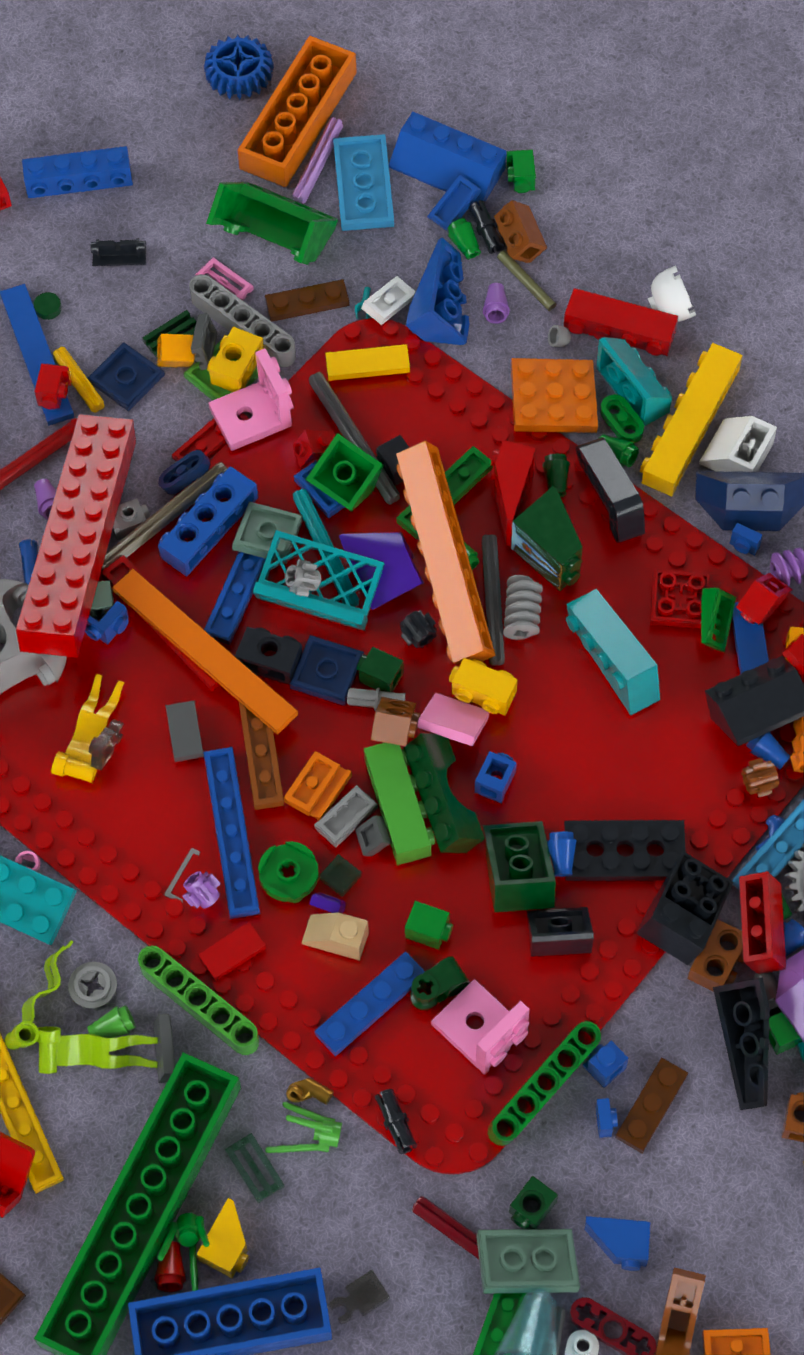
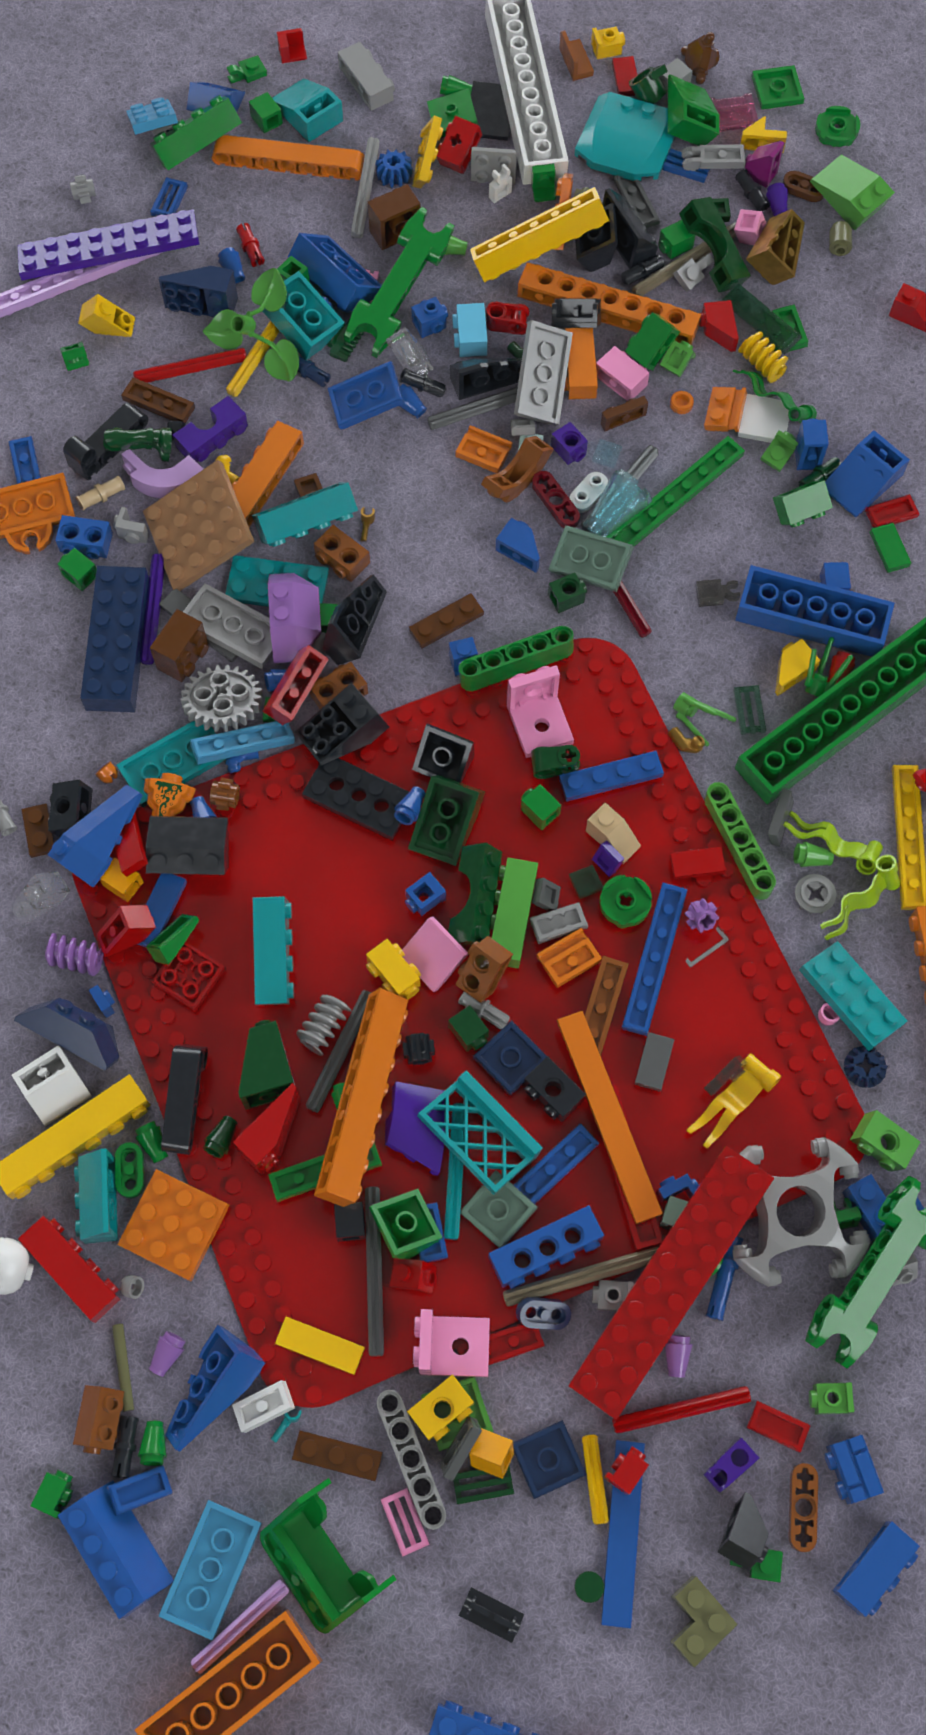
camera: 155 degrees left, 5 degrees up
light grey gear [285,559,321,597] -> none
black pin [375,1089,418,1154] -> none
blue plate [595,1098,618,1138] -> none

